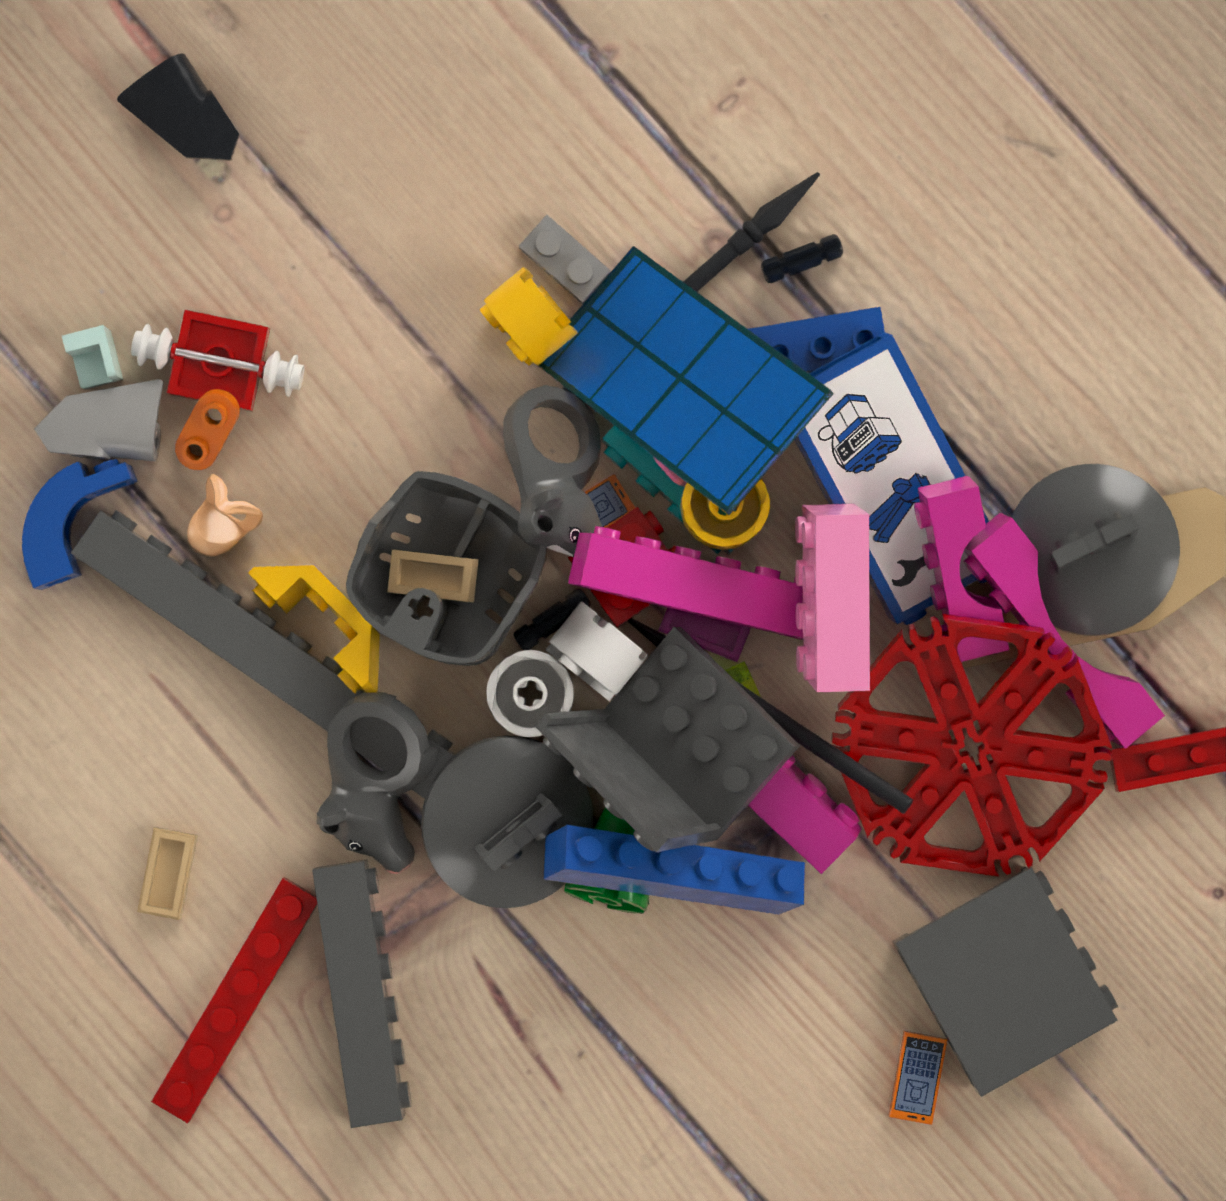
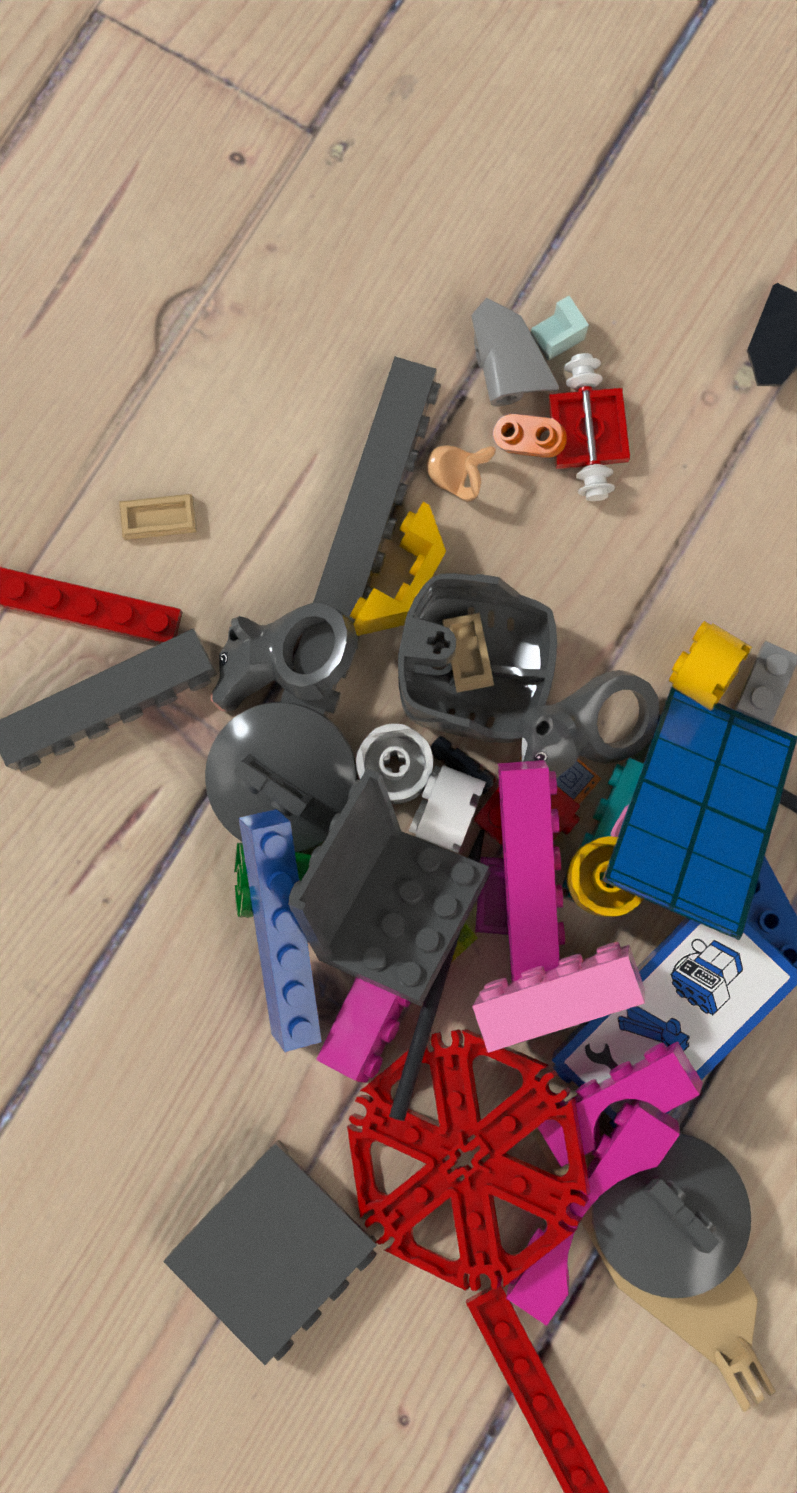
camera: 75 degrees right, 5 degrees down
blue arch [22,459,138,590] -> none
tile [888,1030,947,1125] -> none

